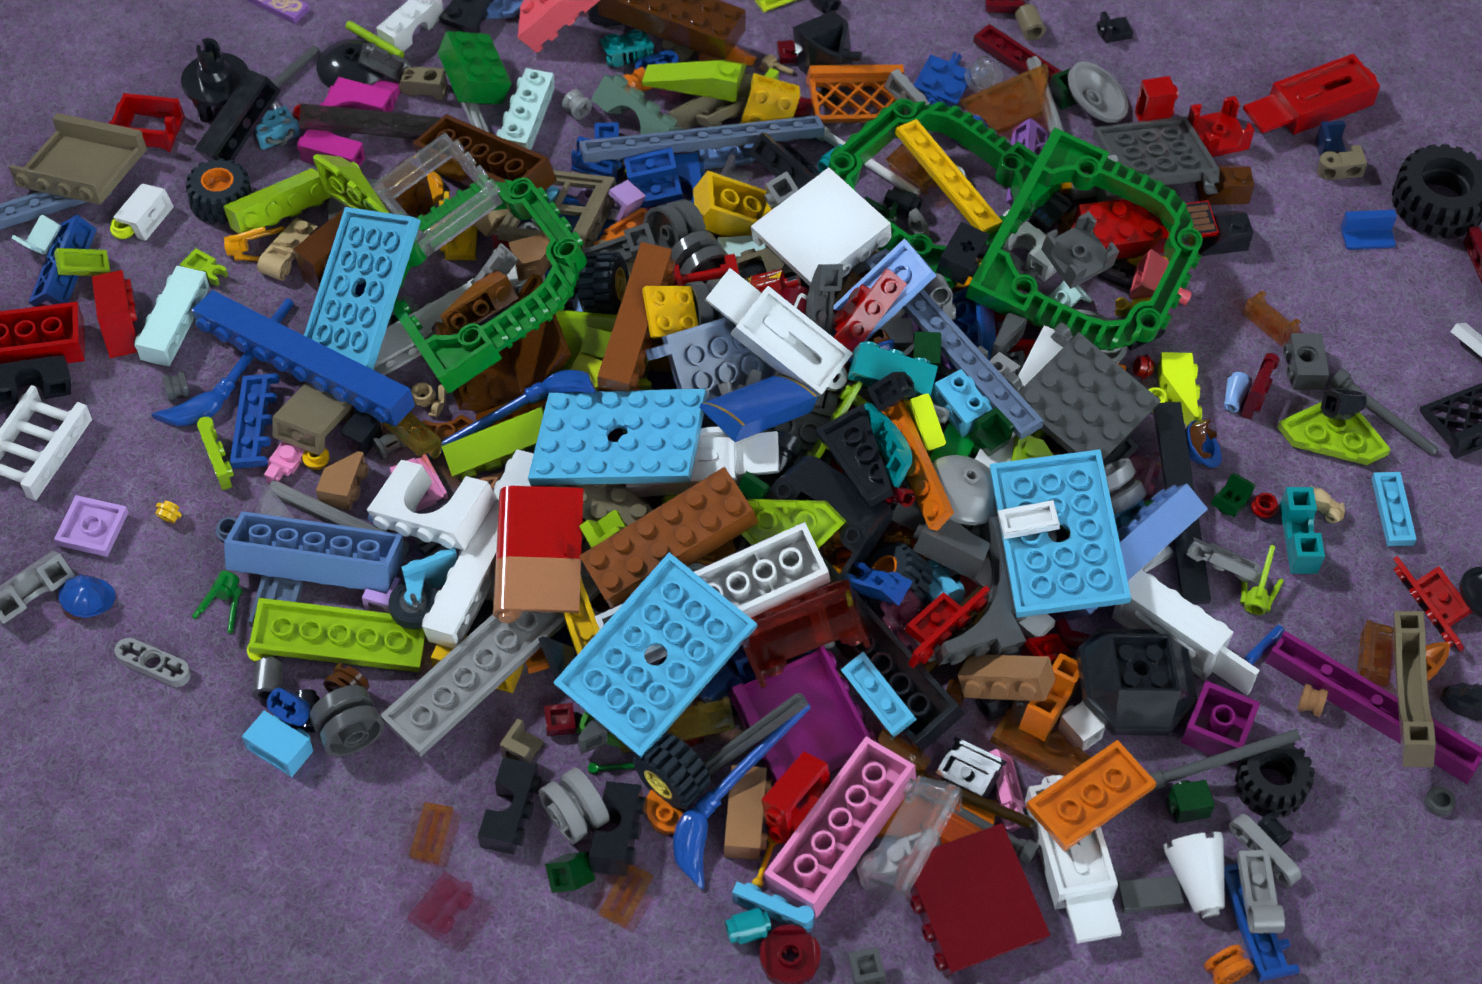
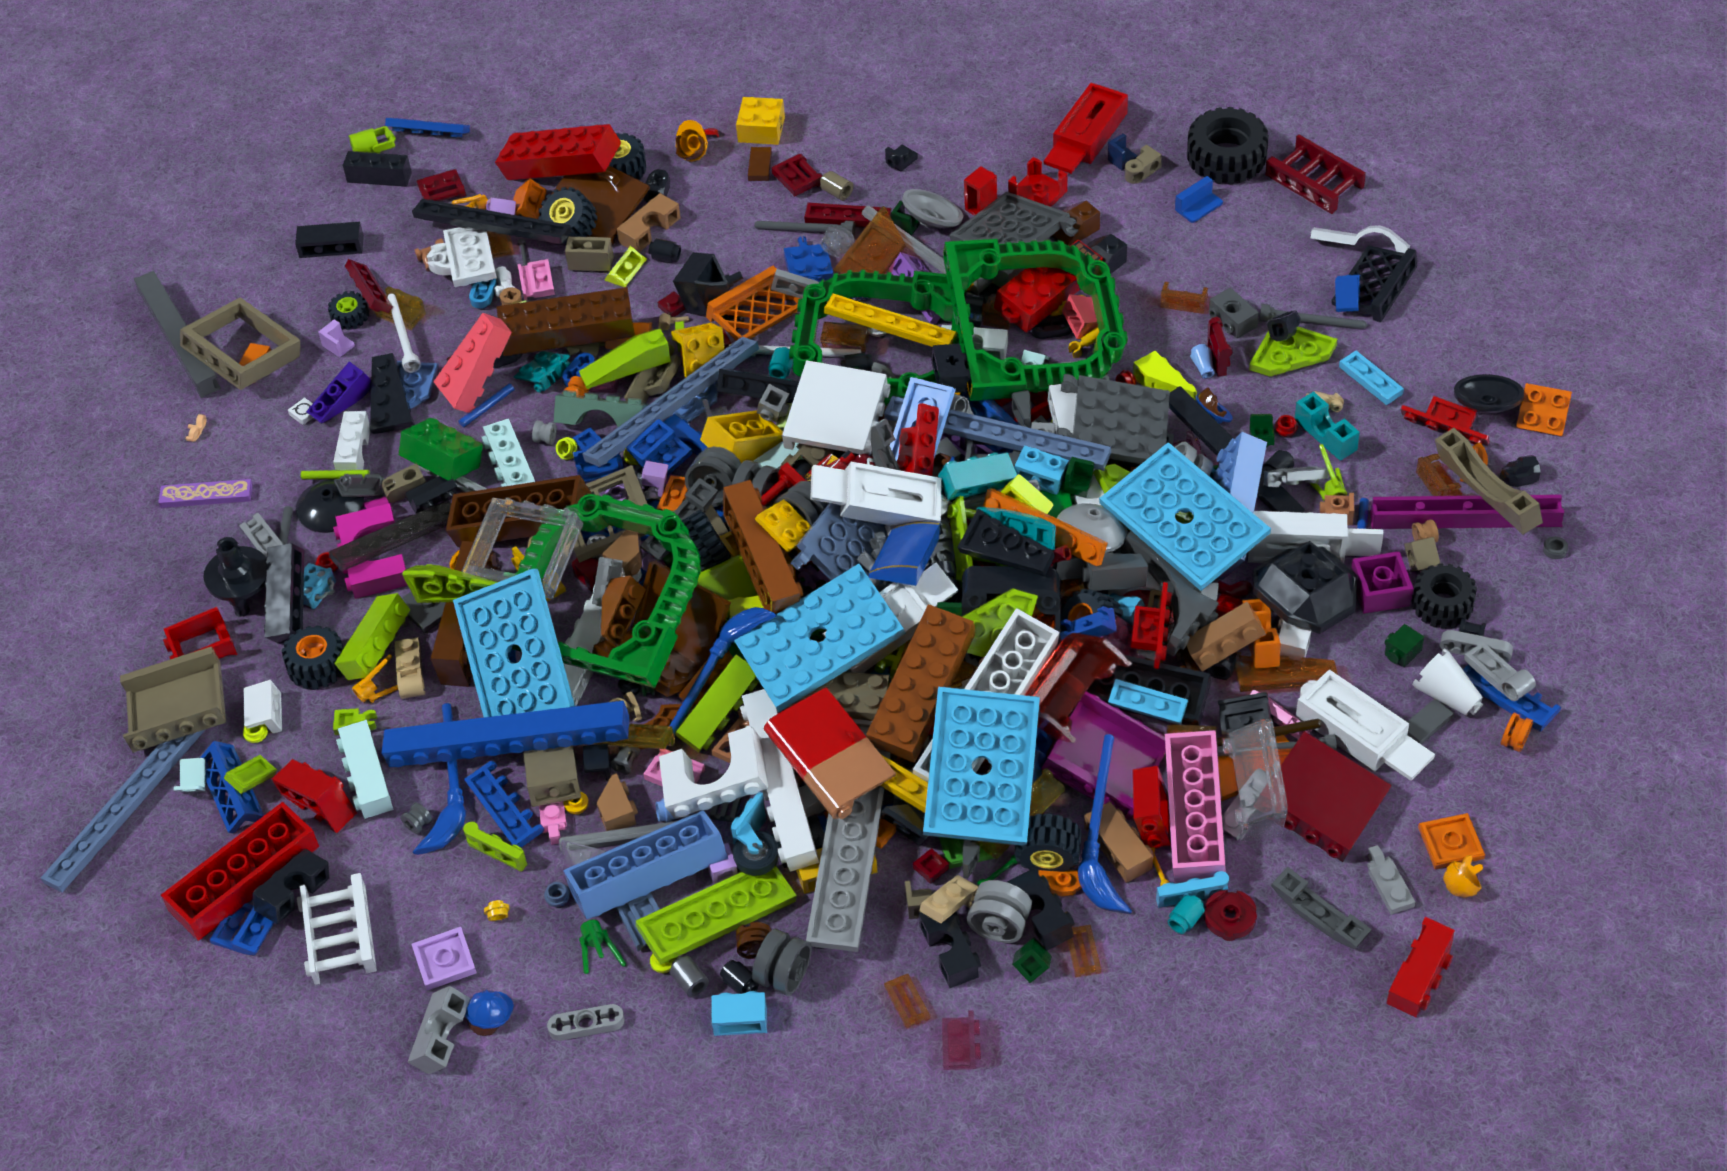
camera: 30 degrees left, 5 degrees down
blue beam [267,688,310,726] -> none
lime panel [579,510,627,548] -> none
lime panel [580,326,612,358] -> none
dark grey axle [703,693,808,777] -> none
black bracket [867,372,917,412] -> none
dark green panel [914,332,942,371] -> none
white tile [998,500,1060,539] -> none
orange plate [1026,740,1157,852] -> none
dark grey panel [1041,211,1119,289] -> none
dark grey bar [1150,729,1301,790] -> none
none -> light grey plate [239,512,283,557]
none -> black bracket [405,476,457,514]
none -> blue bar [458,383,515,427]
none -> neon yellow plate [556,437,577,460]
none -> dark grey piece [754,221,856,238]
none -> tan plate [919,875,978,923]
none -> black brick [1262,450,1294,471]
none -> nougat brick [1319,493,1354,525]
none -> blue slope [1335,275,1360,312]
none -> dark tan brick [1404,537,1440,574]

